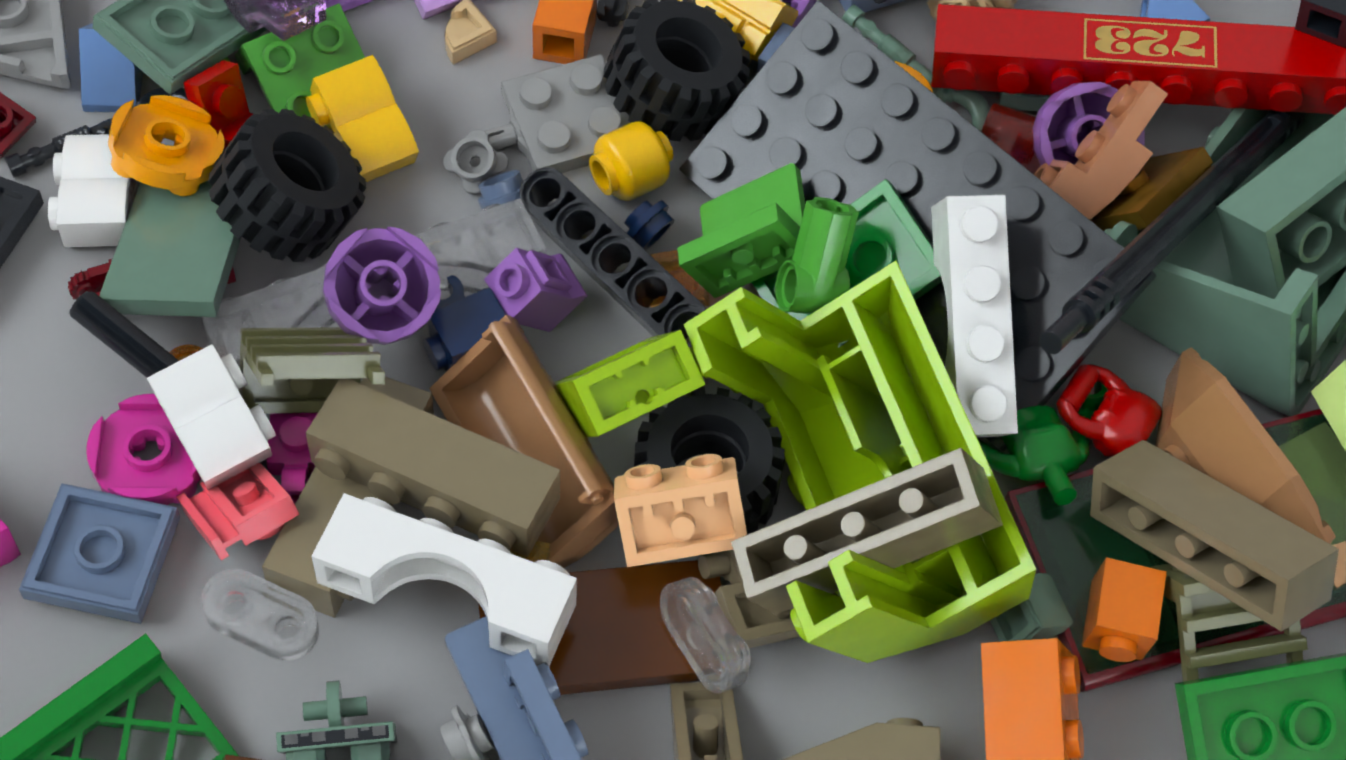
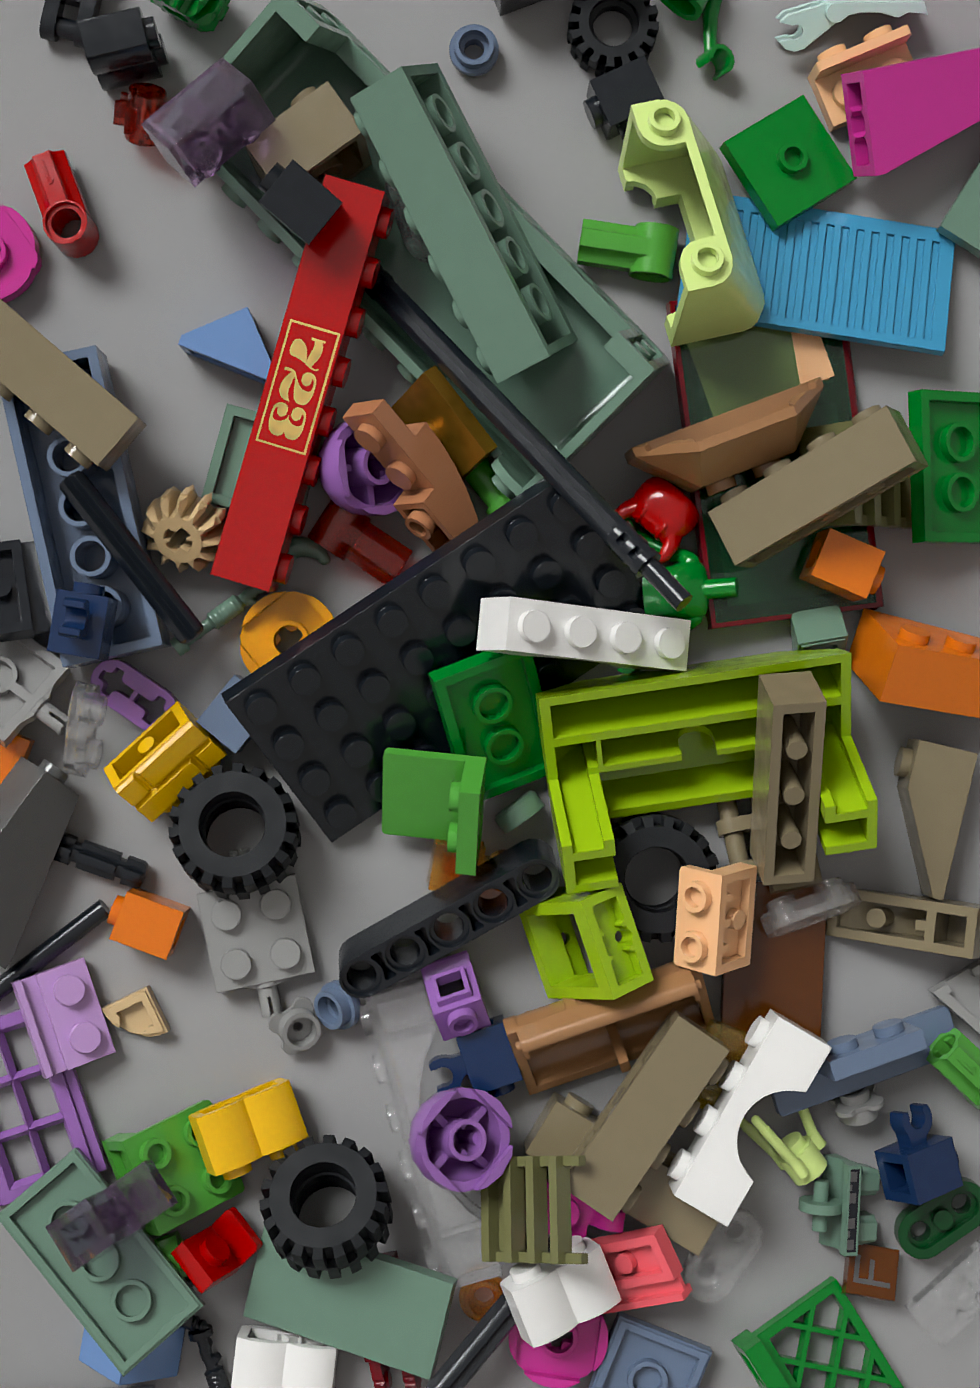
camera: 75 degrees left, 30 degrees up
light orange plate [108,95,225,196] -> none
yellow head [589,121,674,201] -> none
dark blue plate [624,200,675,250] -> none
bright green piece [775,197,859,314] -> none
none -> yellowish green plant [740,1108,827,1186]

